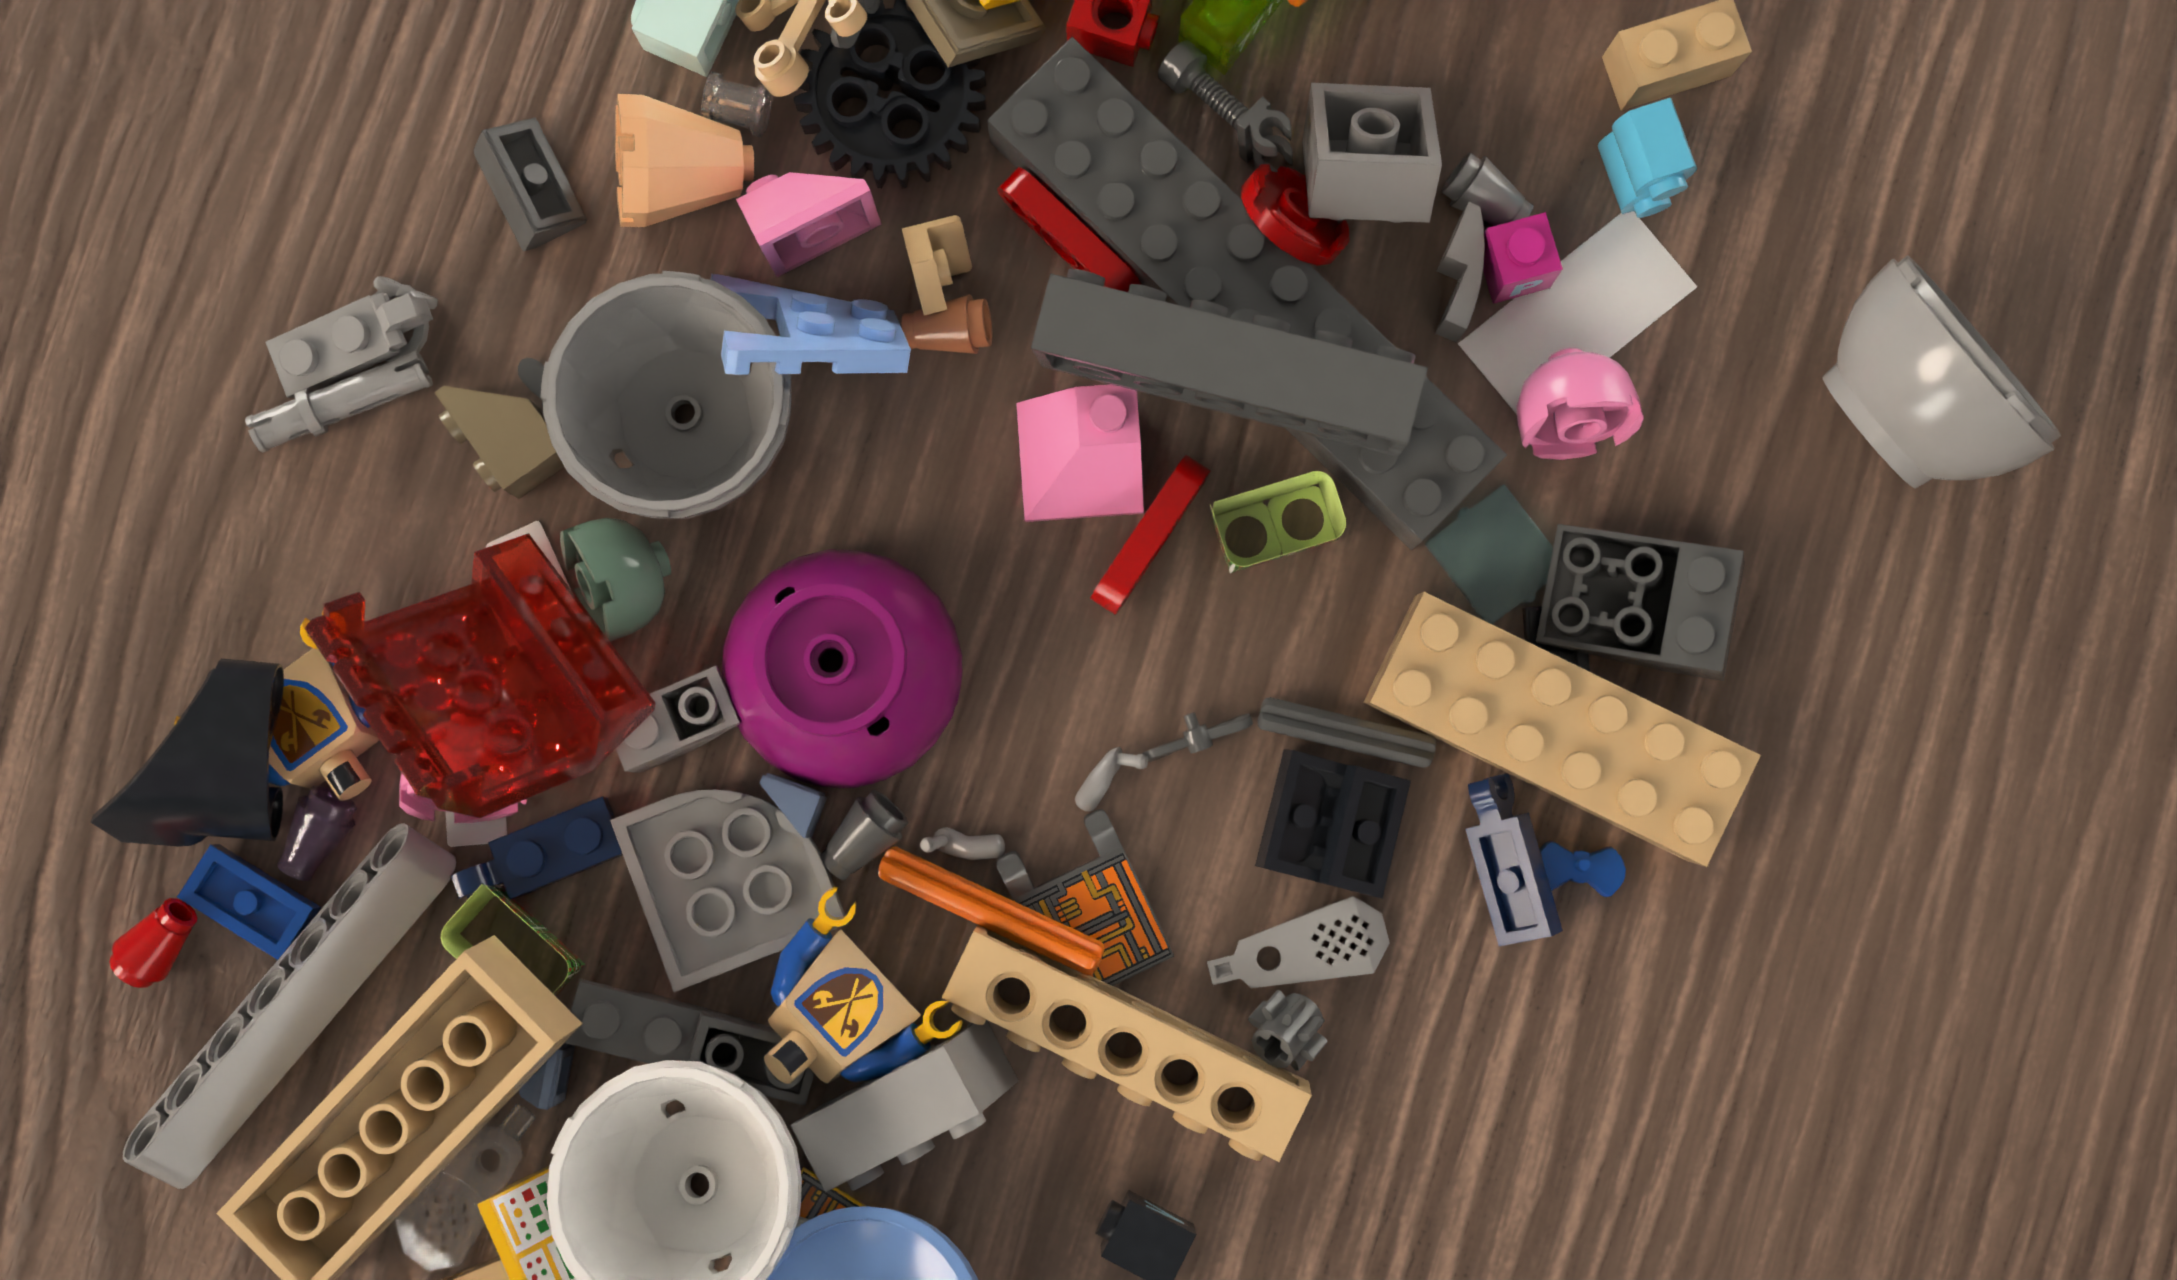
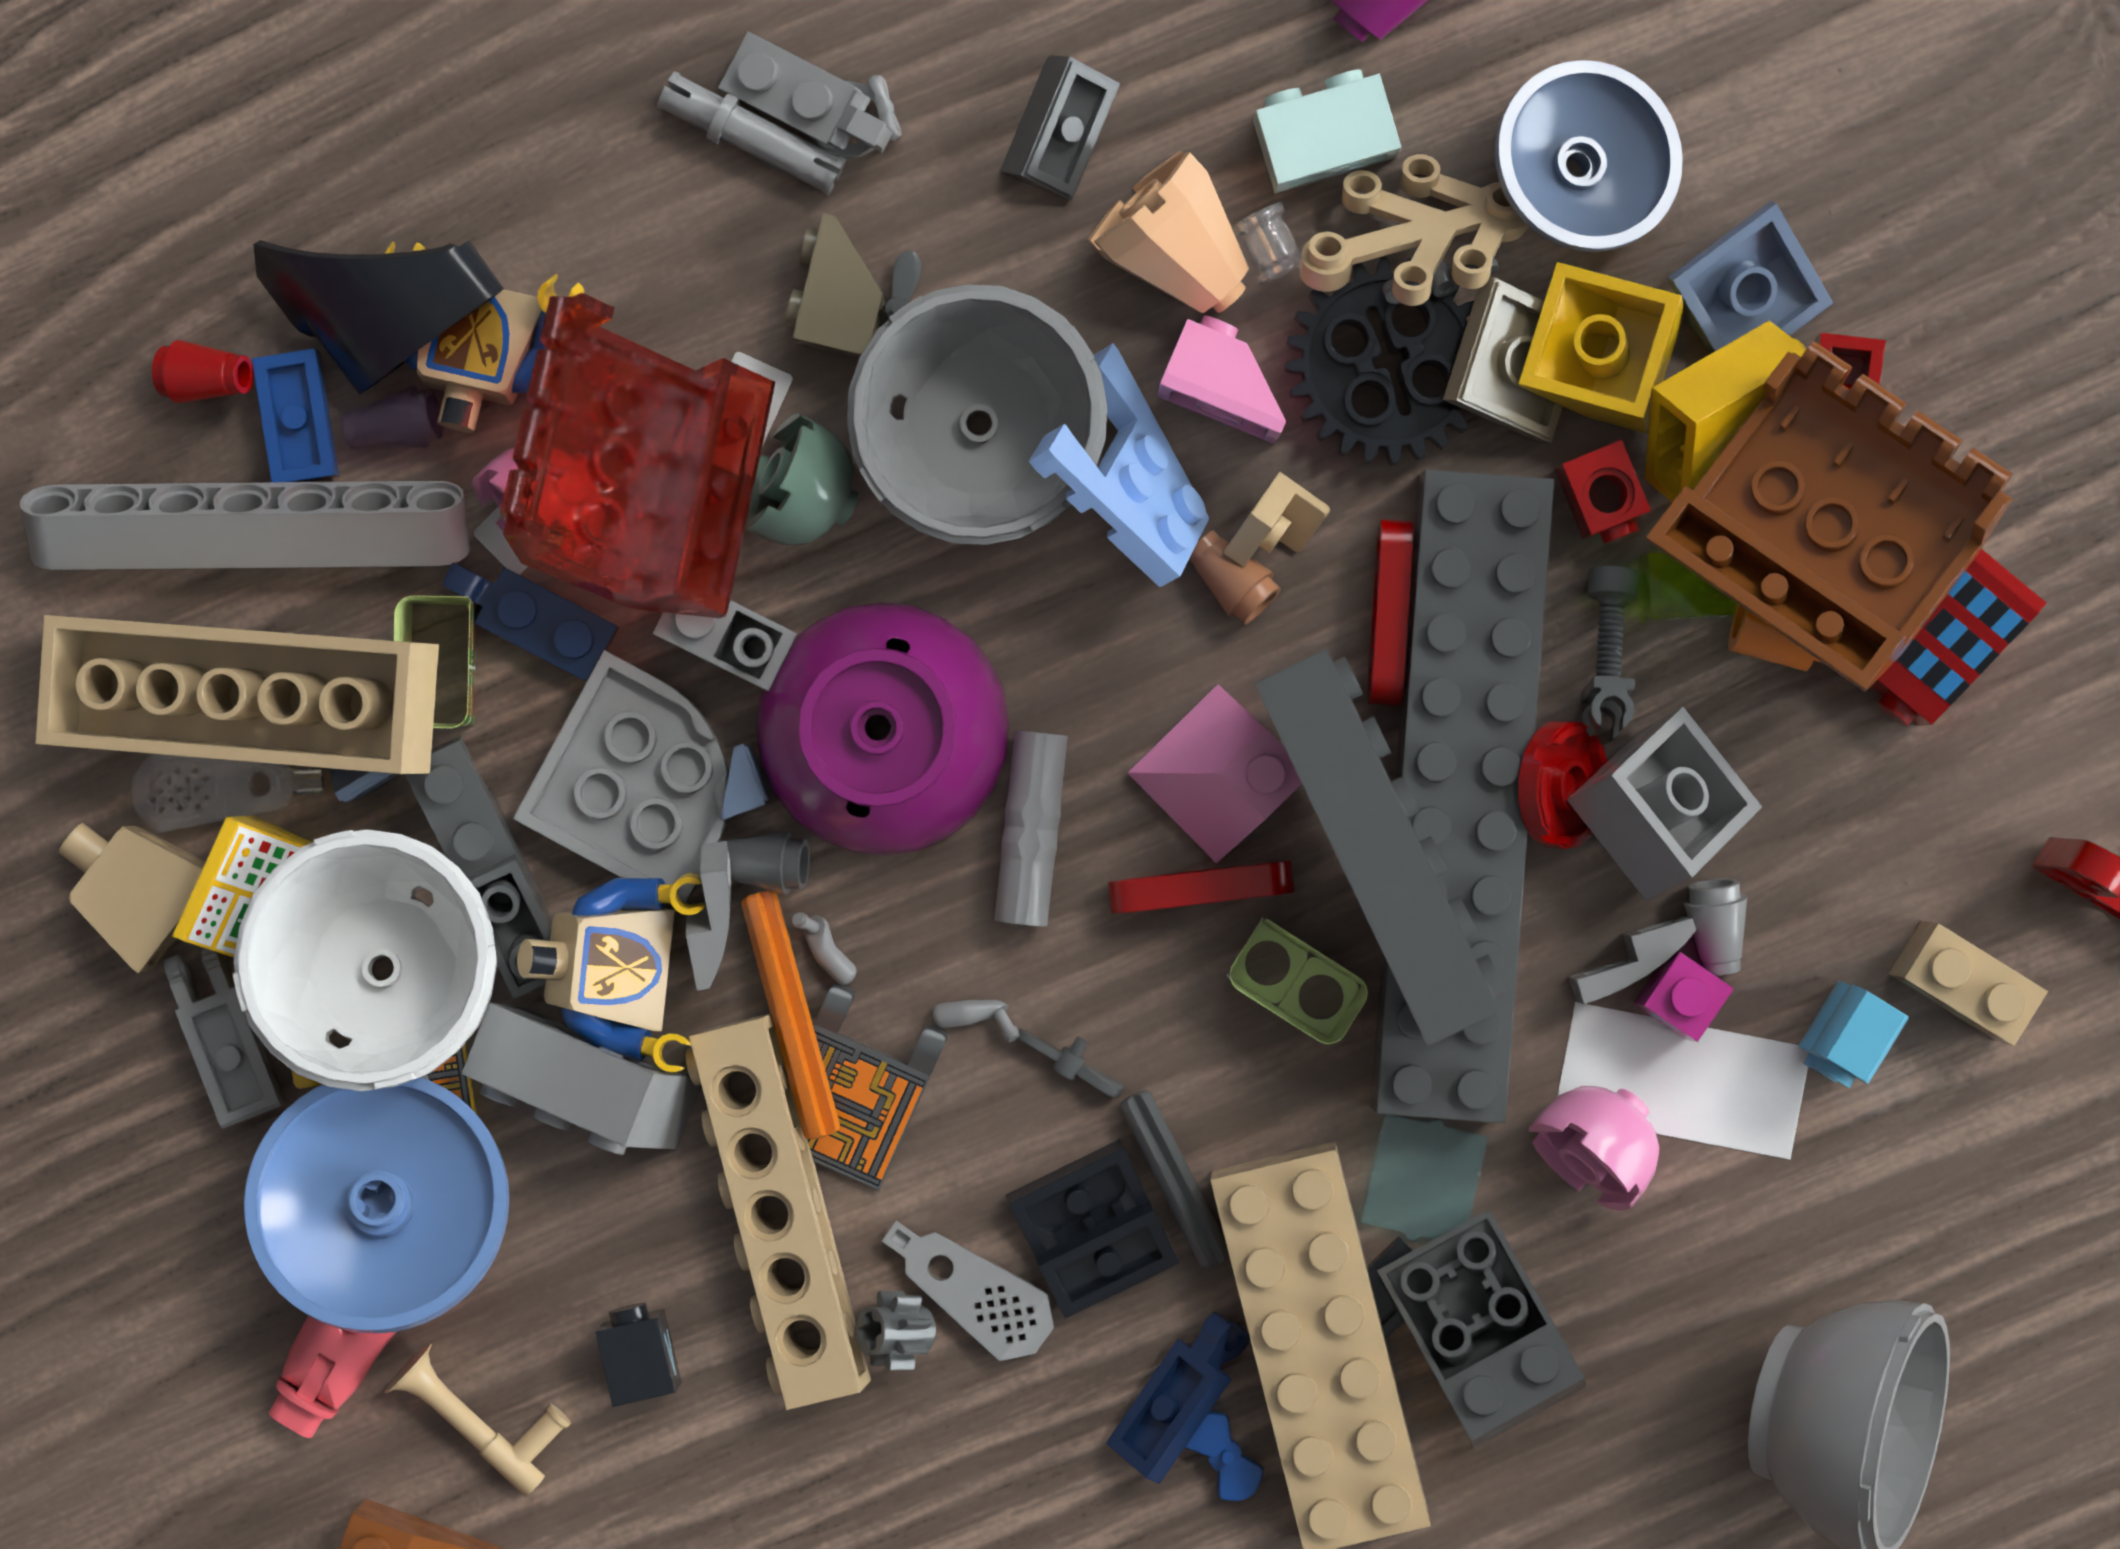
camera: 50 degrees right, 5 degrees up
none -> light grey slope [686,841,731,991]
none -> light grey axle [994,730,1068,926]

